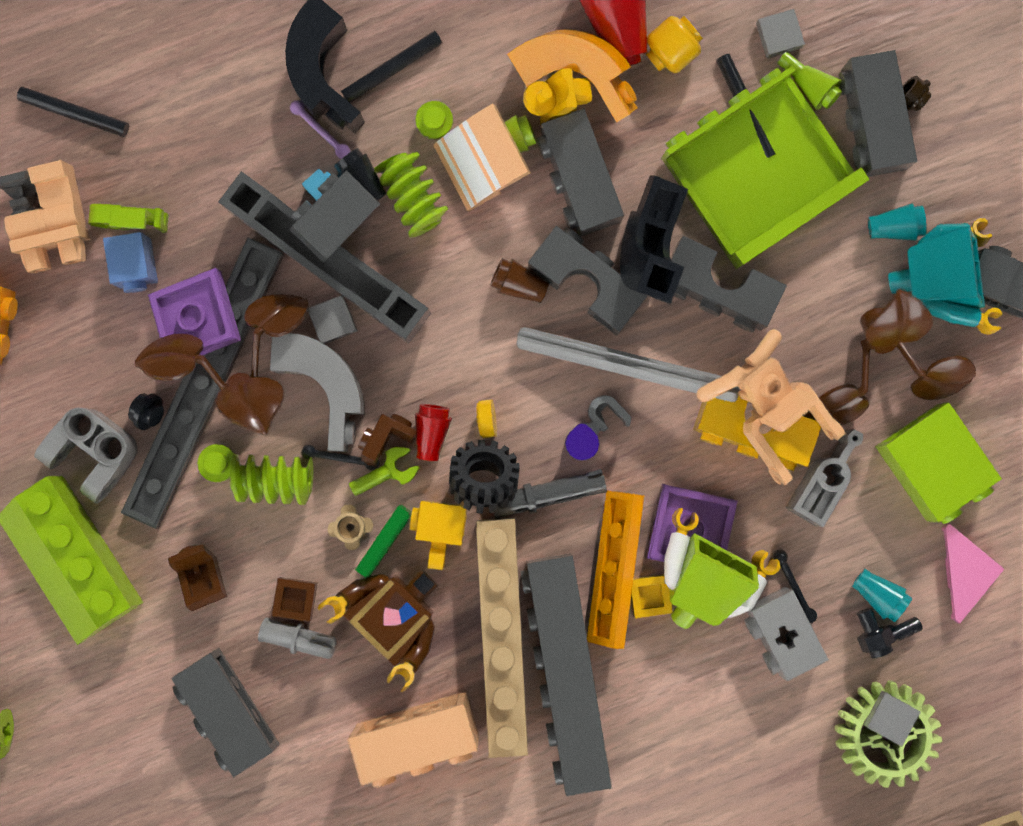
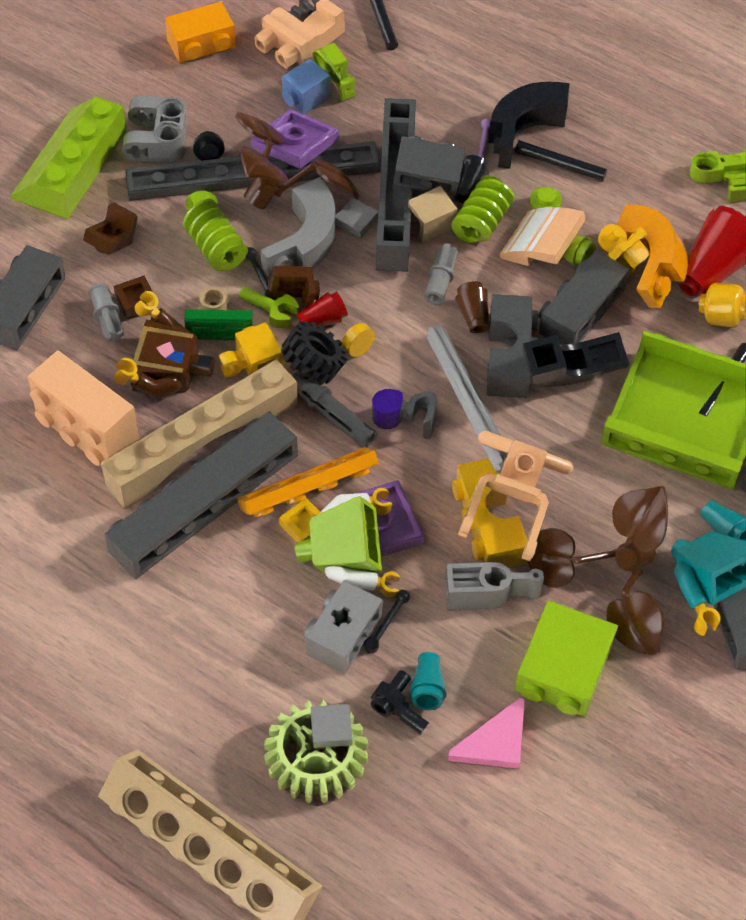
camera: 55 degrees right, 30 degrees down
dark grey arch [670,236,787,333] -> none
none -> tan panel [408,186,457,242]
none -> light grey axle [424,243,458,305]

